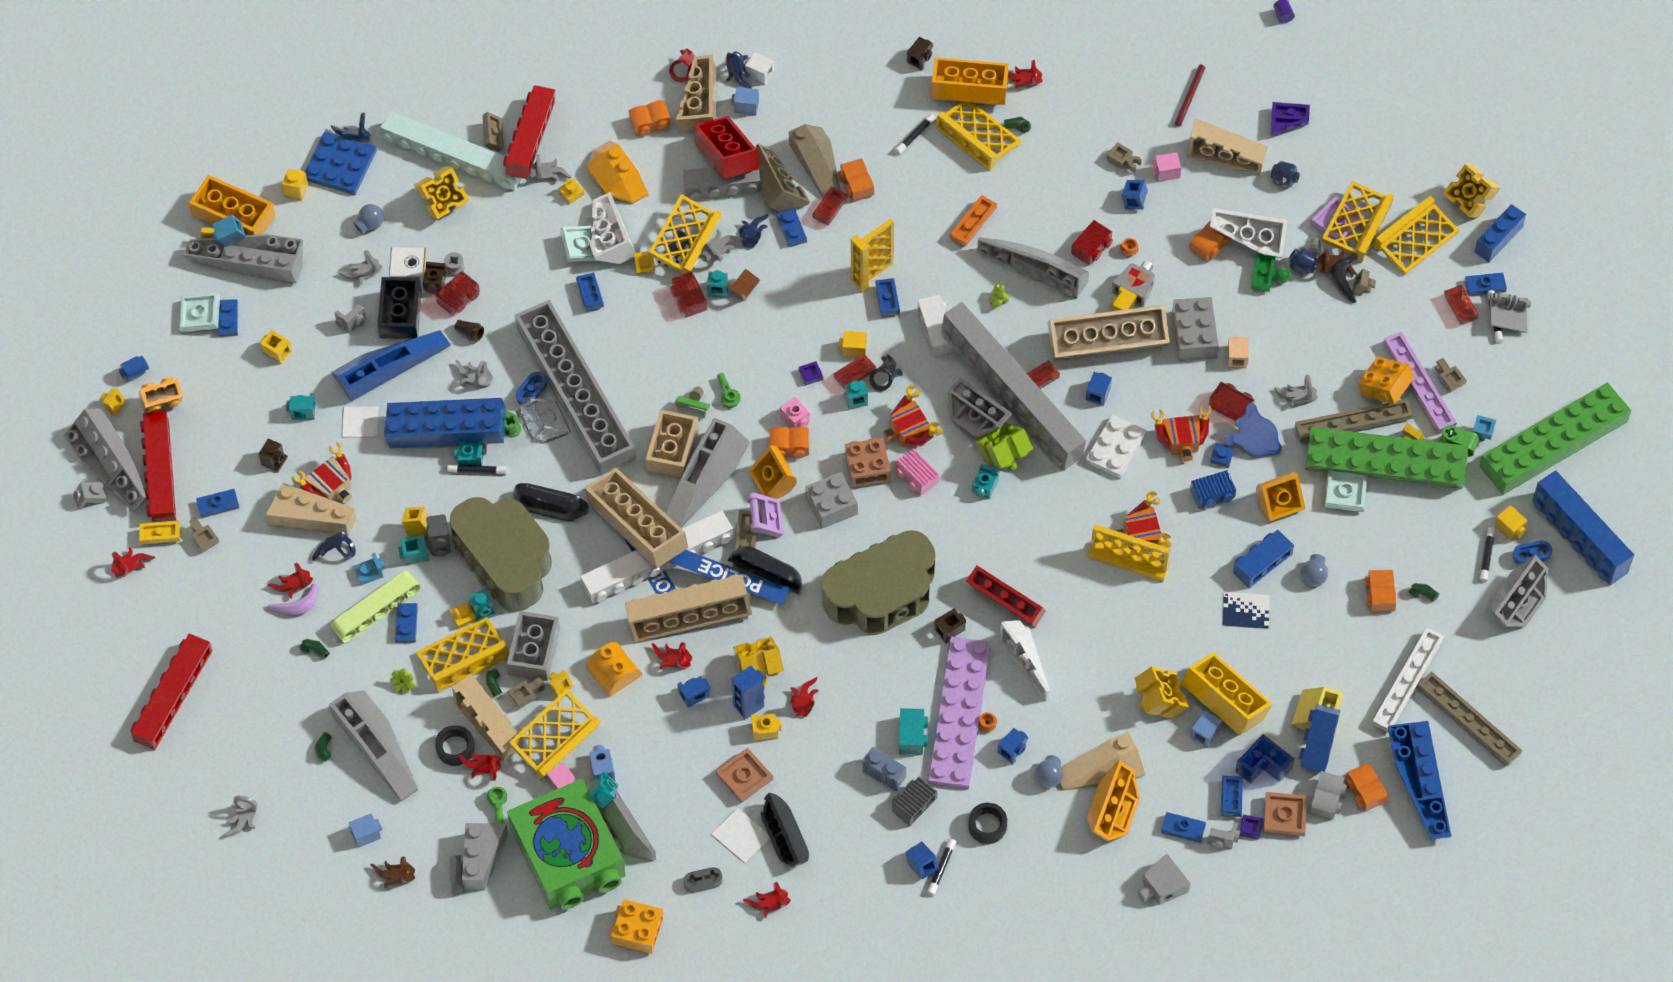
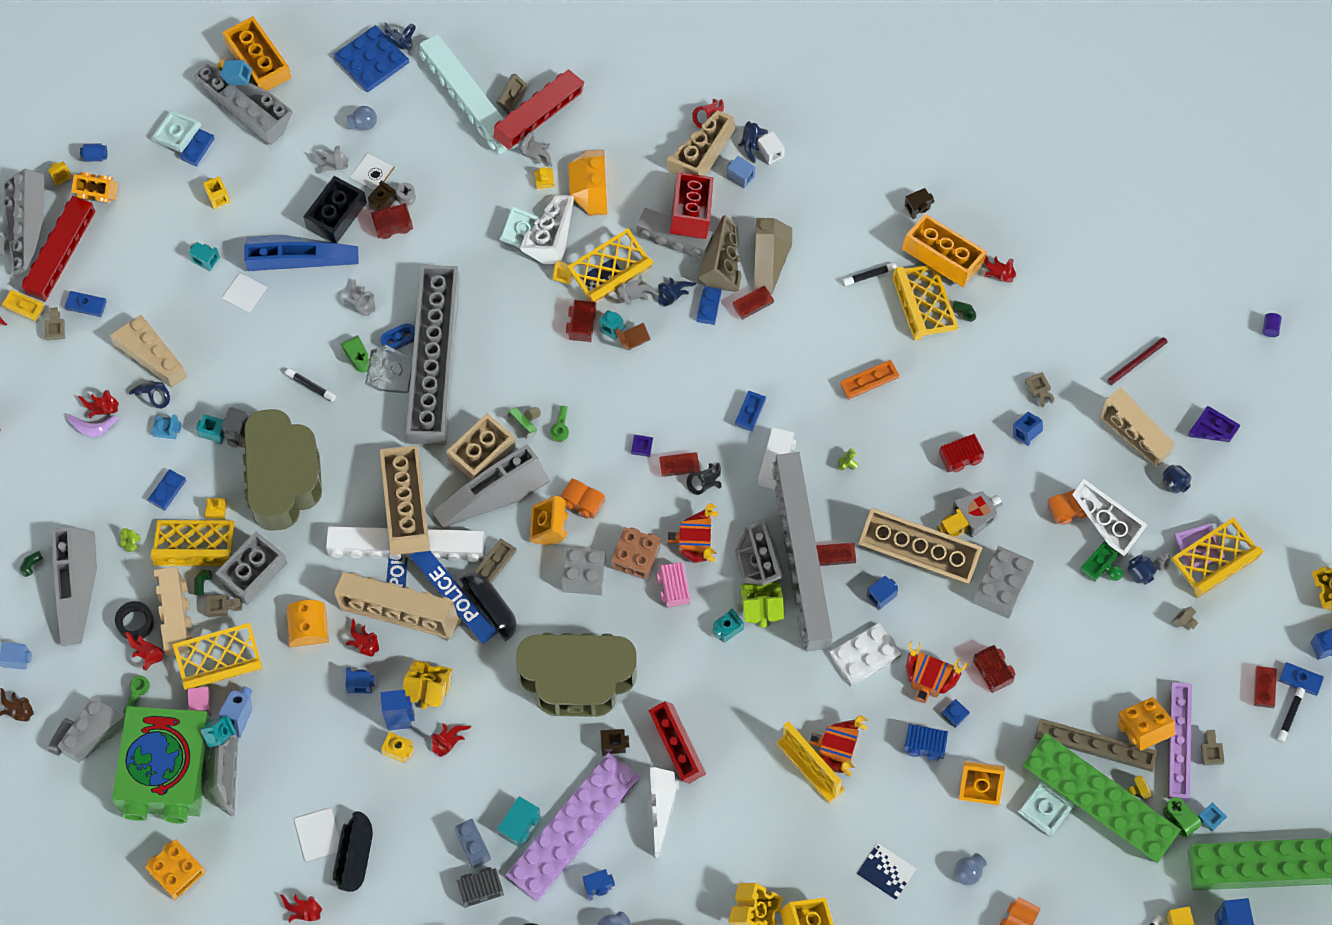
camera: 30 degrees right, 5 degrees up
dark brown brick [258,438,288,472] -> none
yellow brick [282,169,308,200] -> none
torso [291,442,352,504] -> none
dark green arm [299,639,330,659] -> none
yellowish green beam [330,571,421,643] -> none
light grey bracket [334,304,366,333] -> none
blue brick [384,398,507,448] -> none
yellow brick [402,507,428,537] -> none
yellow brick [414,166,469,219] -> none
dark brown cone [454,320,484,341] -> none
teal brick [454,441,484,466] -> none
teal brick [468,588,496,622] -> none
black brick [513,483,589,522] -> none
yellow tile [548,670,574,697] -> none
blue plate [576,272,604,312] -> none
orange brick [628,100,671,136] -> none
dark grey beam [684,867,723,893] -> none
nougat plate [716,747,773,803] -> none
lavender plate [747,493,783,538] -> none
bright pink brick [780,397,810,428] -> none
orange brick [838,158,874,201] -> none
yellow brick [839,331,867,358] -> none
teal brick [844,381,868,410] -> none
yellow fence [850,218,894,292] -> none
light grey wedge [977,237,1089,299] -> none
orange plate [978,712,997,731] -> none
orange plate [1120,238,1139,256] -> none
bright pink brick [1152,152,1181,182] -> none
blue tile [1224,403,1282,456] -> none
light nougat brick [1227,337,1249,368] -> none
blue brick [1233,529,1294,588] -> none
light grey piece [1274,375,1318,407] -> none
reddish brown piece [1316,249,1357,275] -> none
black piece [1331,253,1358,303] -> none
yellow fence [1372,195,1460,275] -> none
light grey hinge [1490,292,1531,333] -> none

